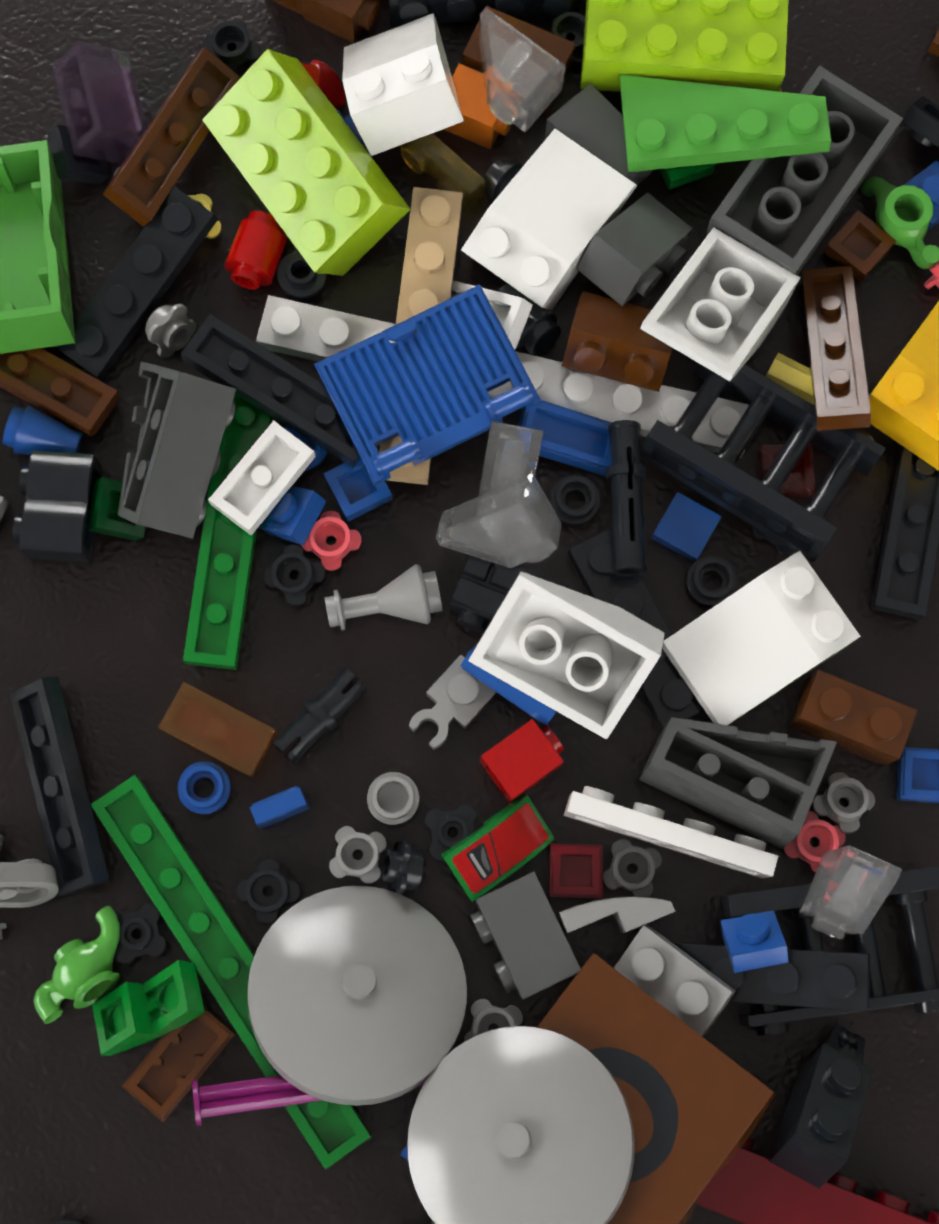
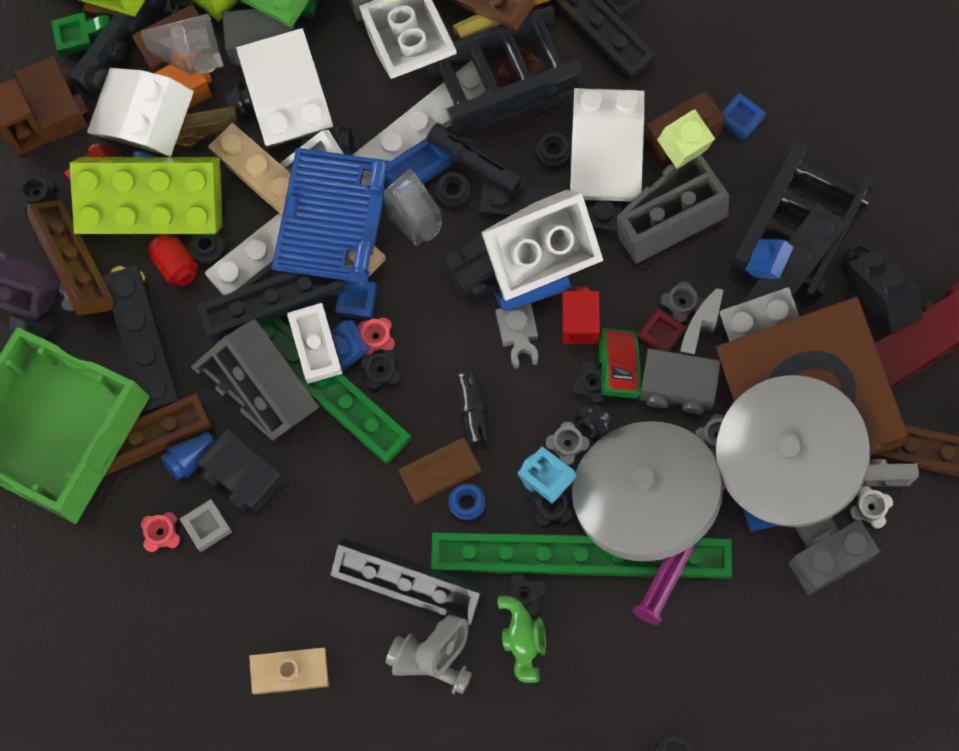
camera: 45 degrees left, 5 degrees down
dark green plate [88,477,145,541] -> none
green slope [92,960,205,1056] -> none
reddish brown plate [121,1006,236,1122] -> none
light grey plate [145,304,196,358] -> none
blue tile [250,786,310,829] -> none
light grey piece [324,564,443,631] -> none
light grey plate [367,772,419,825] -> none
clear slope [435,474,561,568] -> none
reddish brown brick [562,291,672,392] -> none
white plate [563,786,779,879] -> none
dark grey brick [576,192,693,306] -> none
blue tile [651,492,722,562] -> none
coral plate [783,811,846,873] -> none
clear slope [800,845,902,940] -> none
light grey plate [812,772,875,834] -> none
none -> medium azure bracket [518,446,577,503]
none -> yellowish green brick [657,109,715,169]

